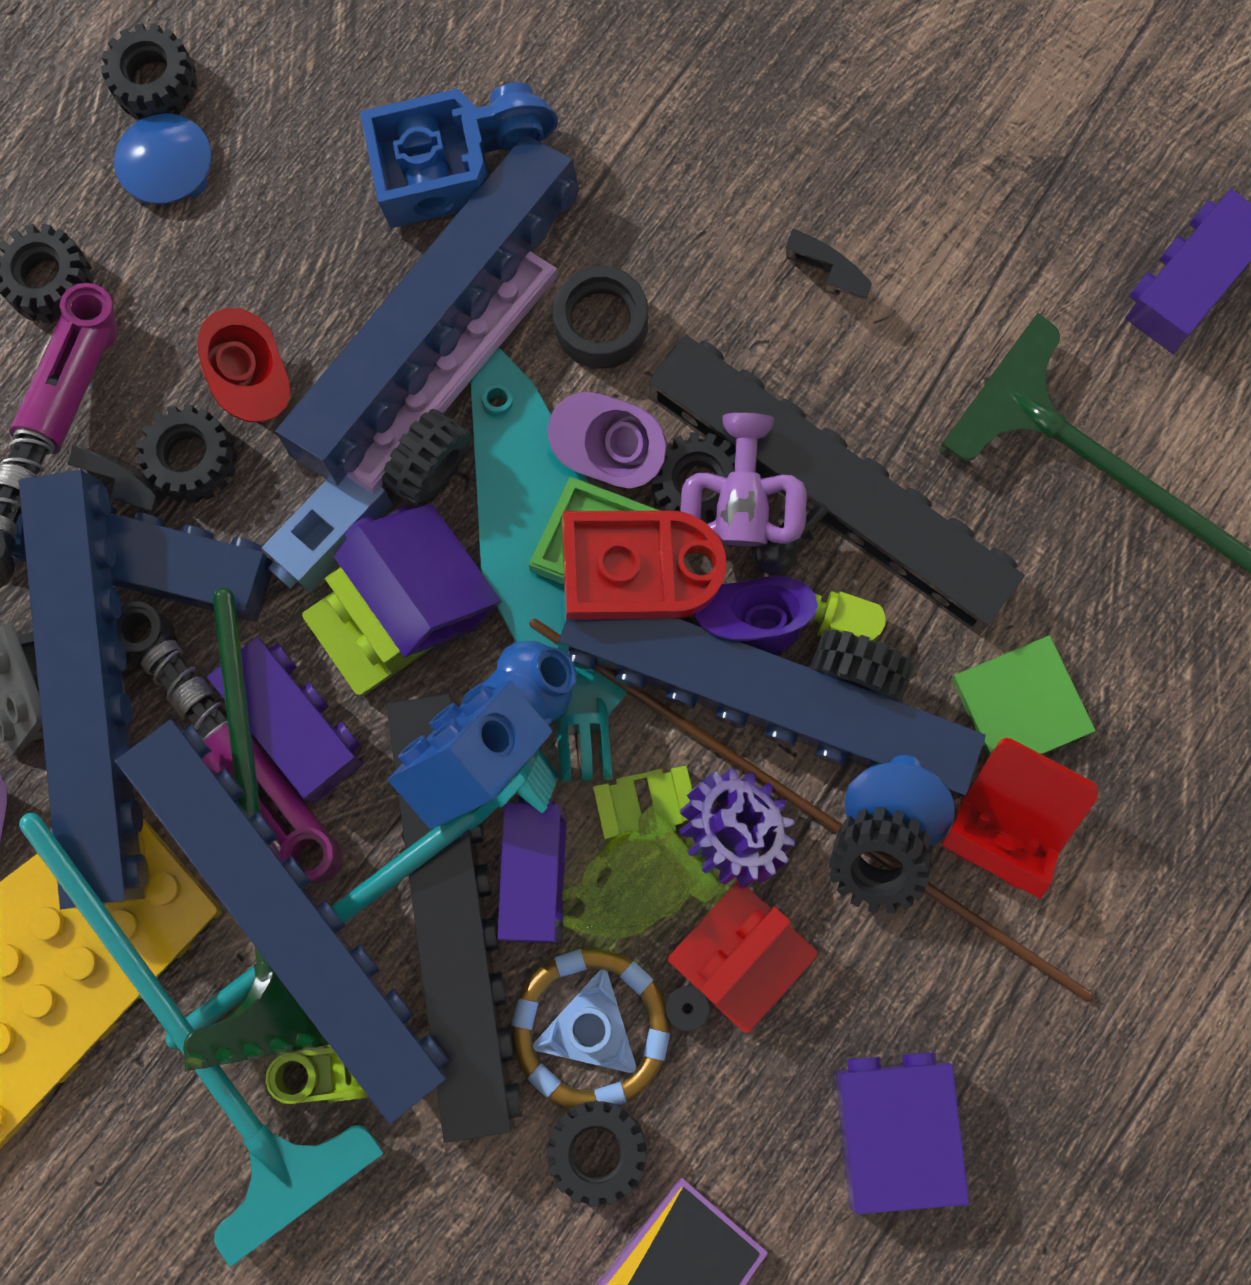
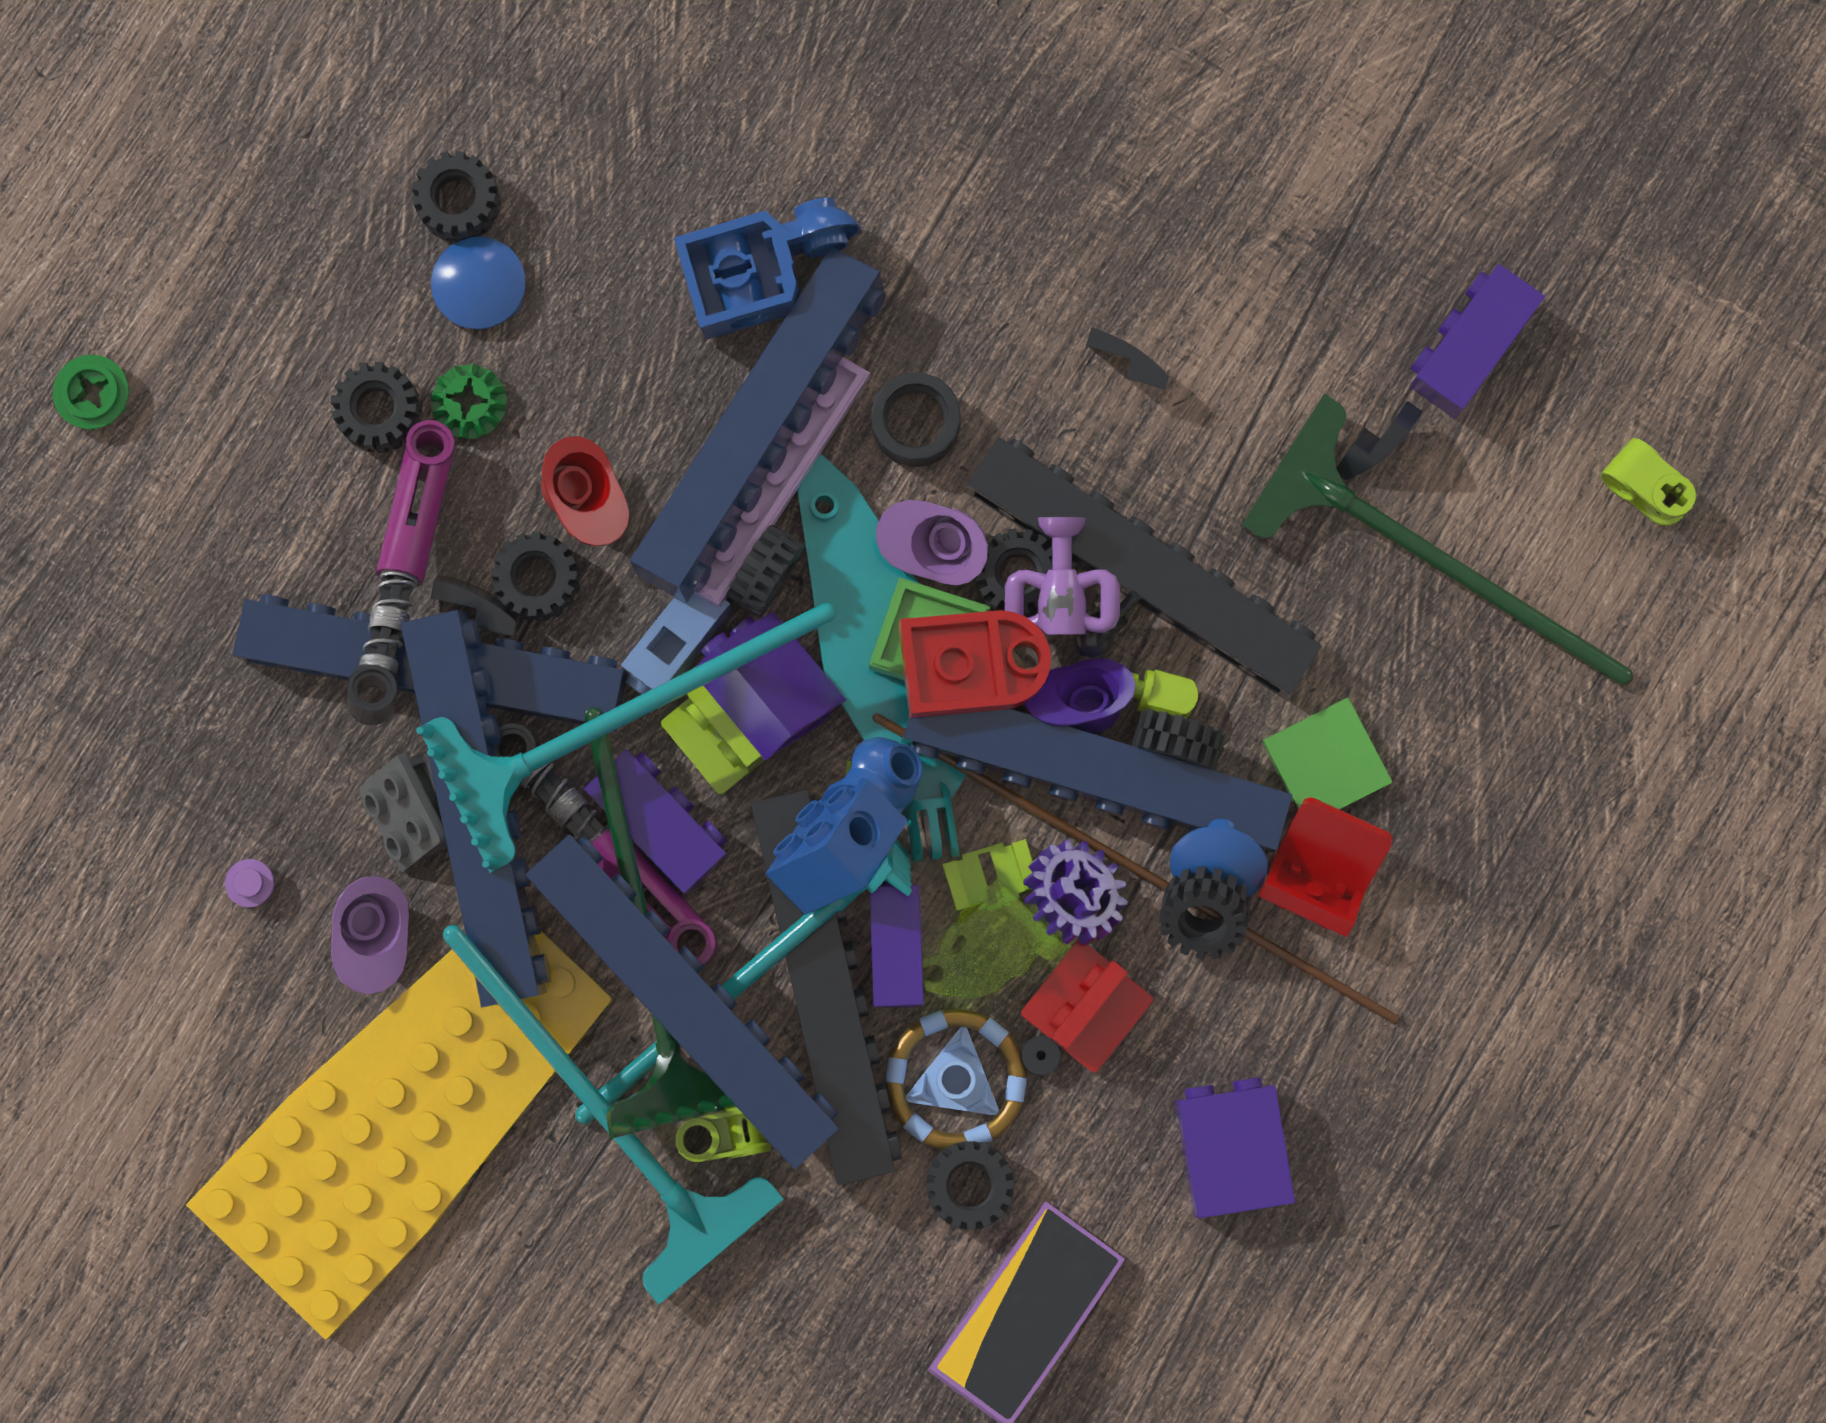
camera: 10 degrees left, 5 degrees up
none -> teal piece [416,603,836,873]
none -> green gear [430,363,507,439]
none -> black slope [1336,401,1423,480]

